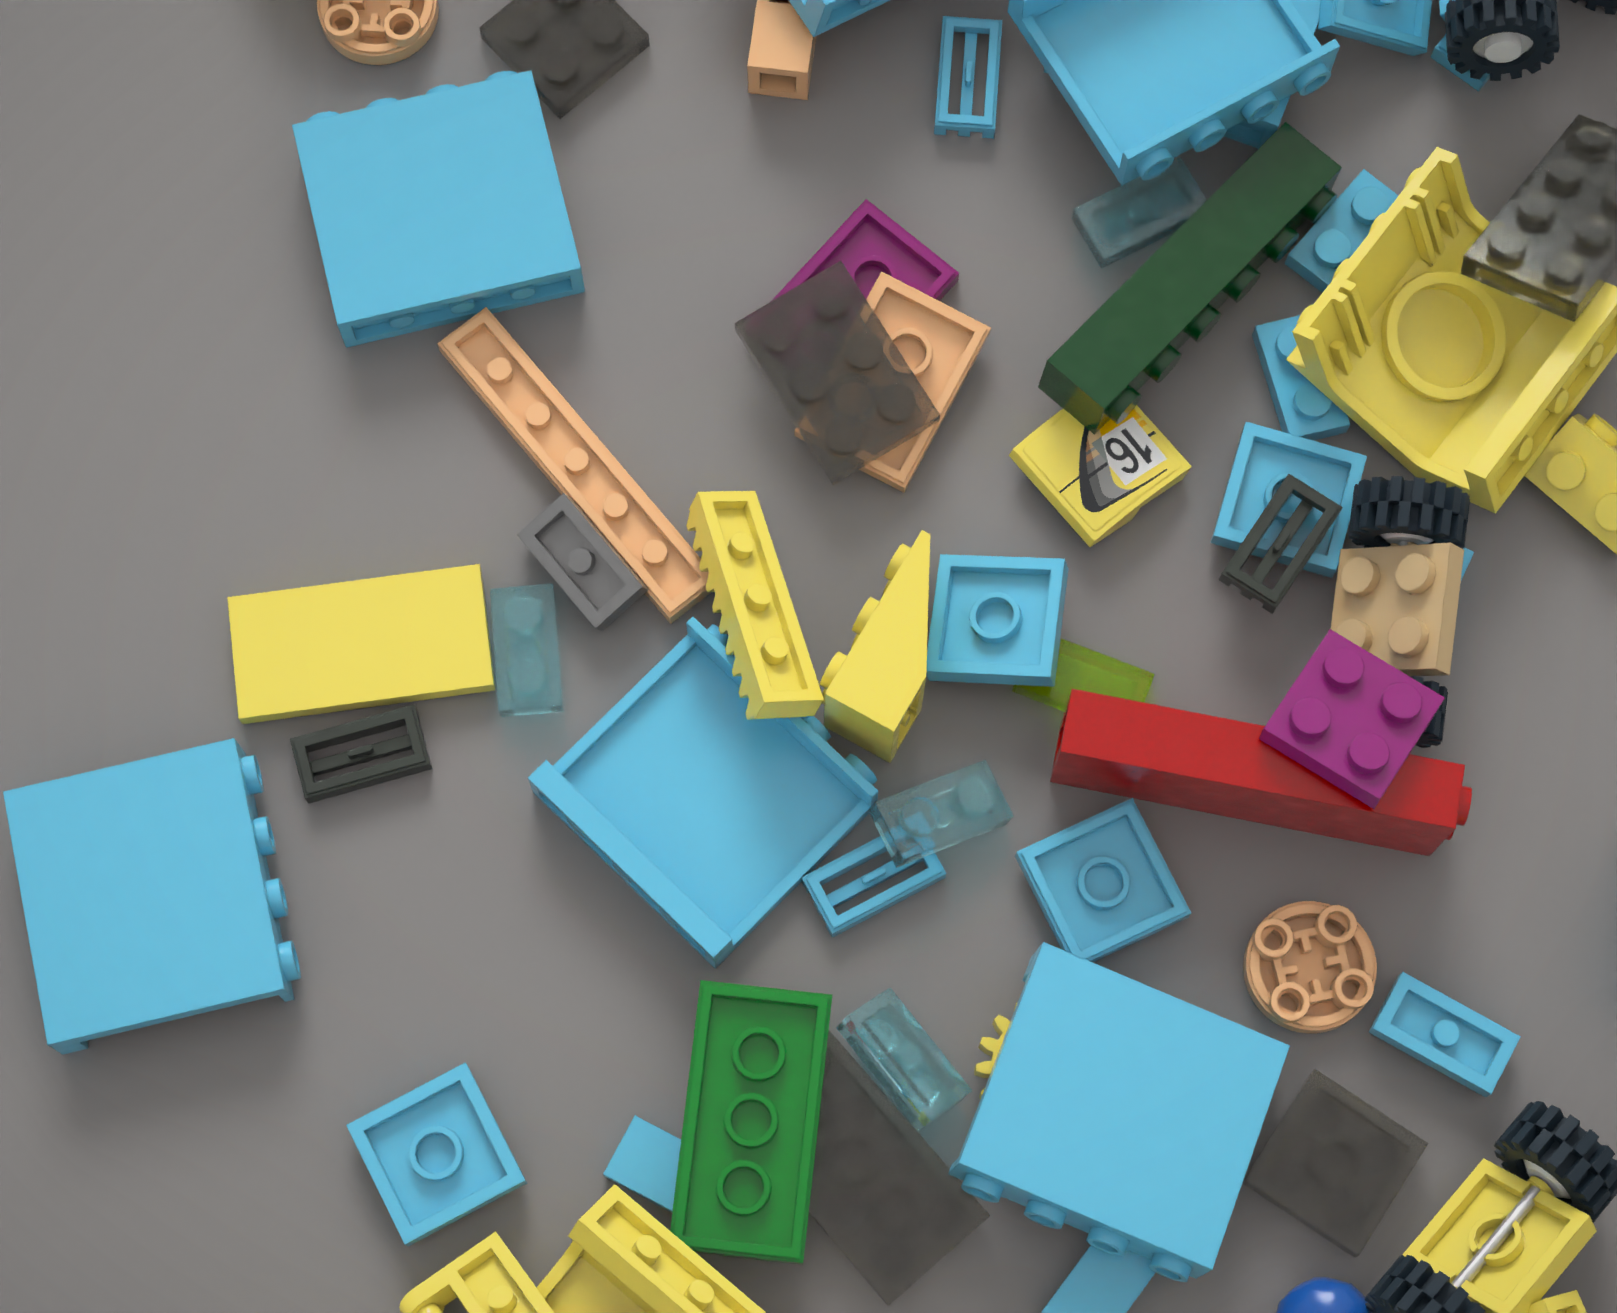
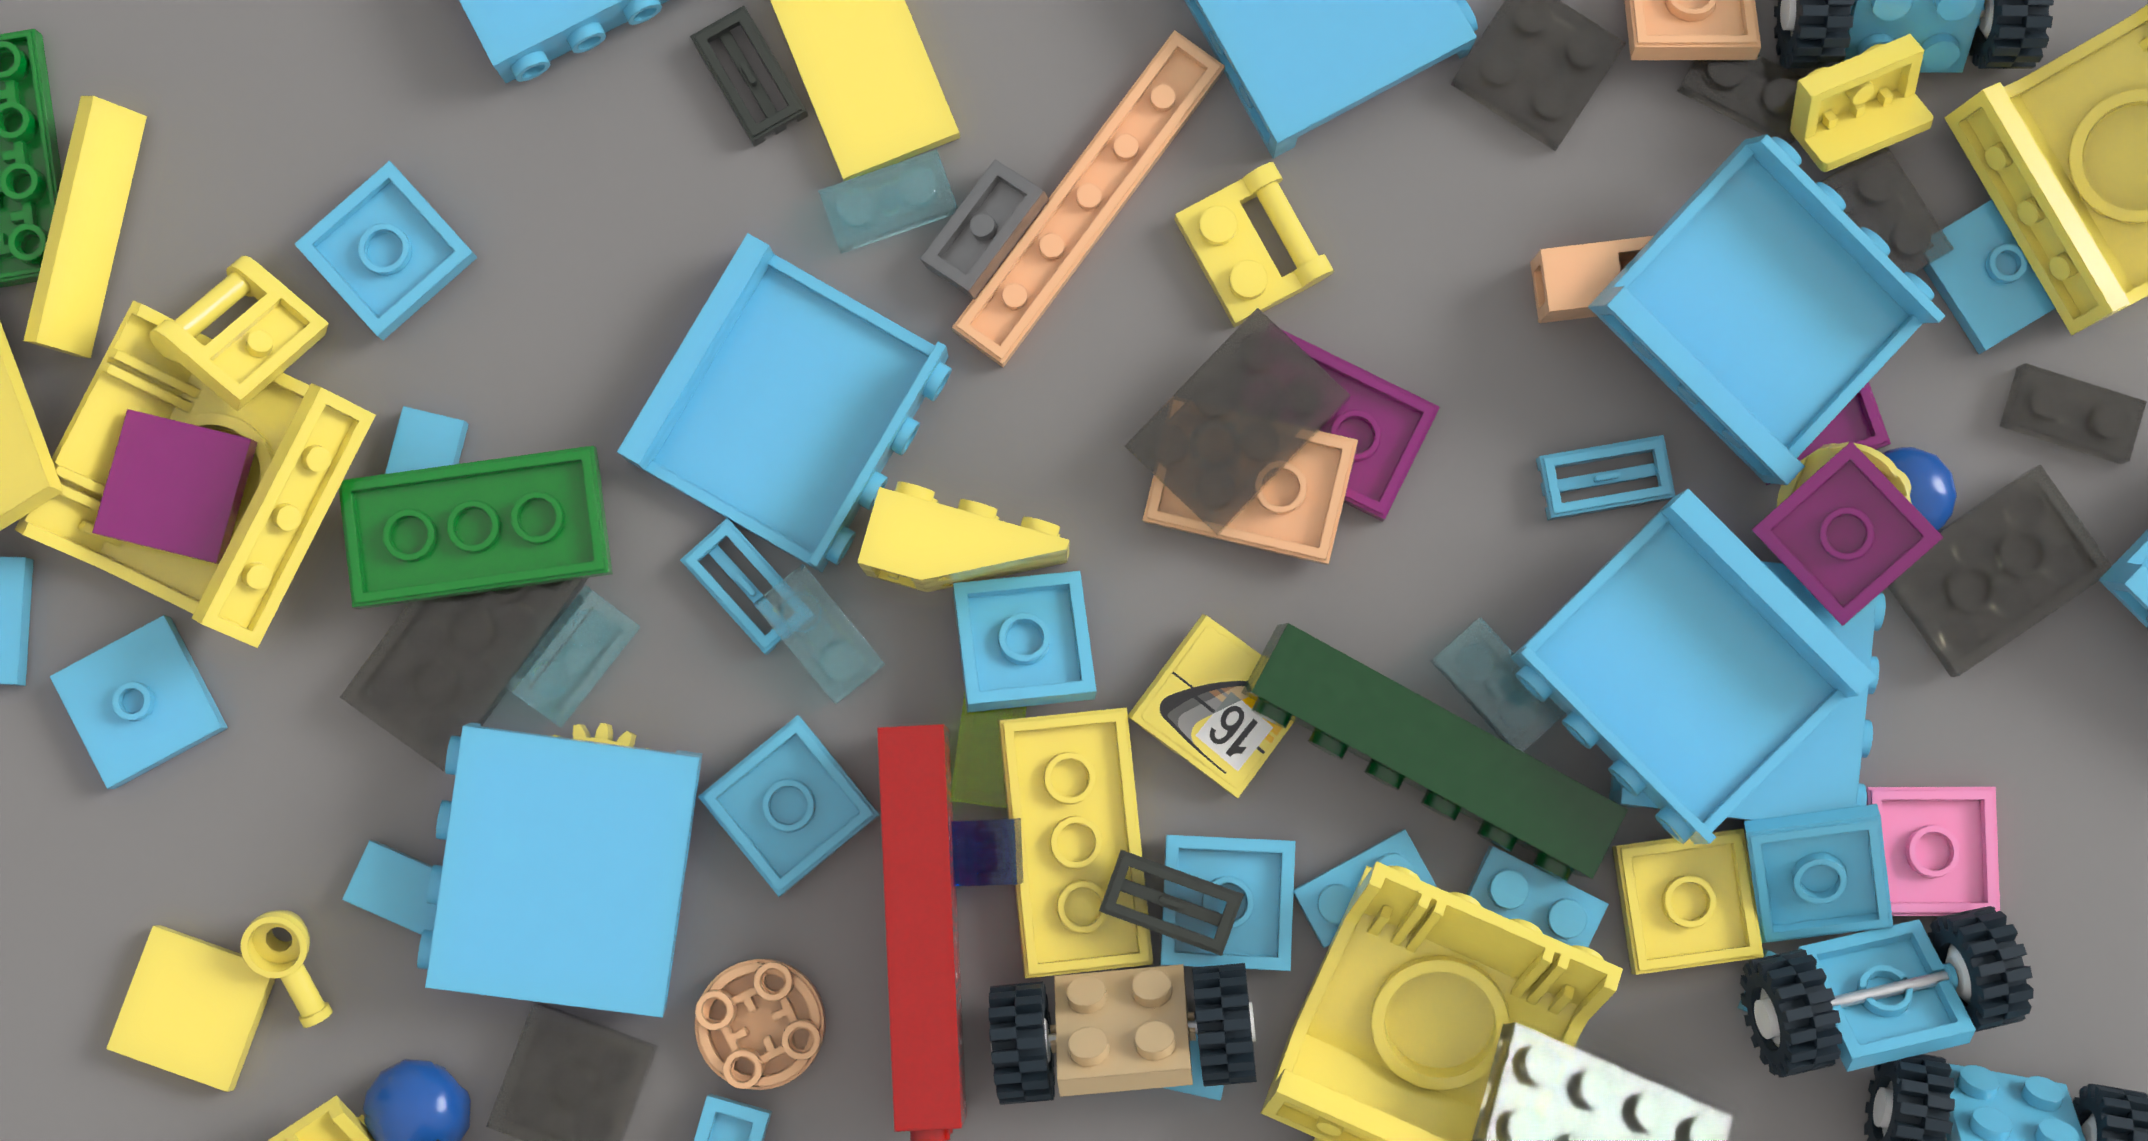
camera: 75 degrees right, 10 degrees up
light yellow gear [687,491,824,720] -> none
magenta plate [1259,629,1445,809] -> none
none -> clear blue tile [951,818,1024,887]
none -> light yellow tile [998,707,1153,978]
none -> light yellow plate [1174,162,1334,328]
none -> light yellow plate [1612,829,1764,975]

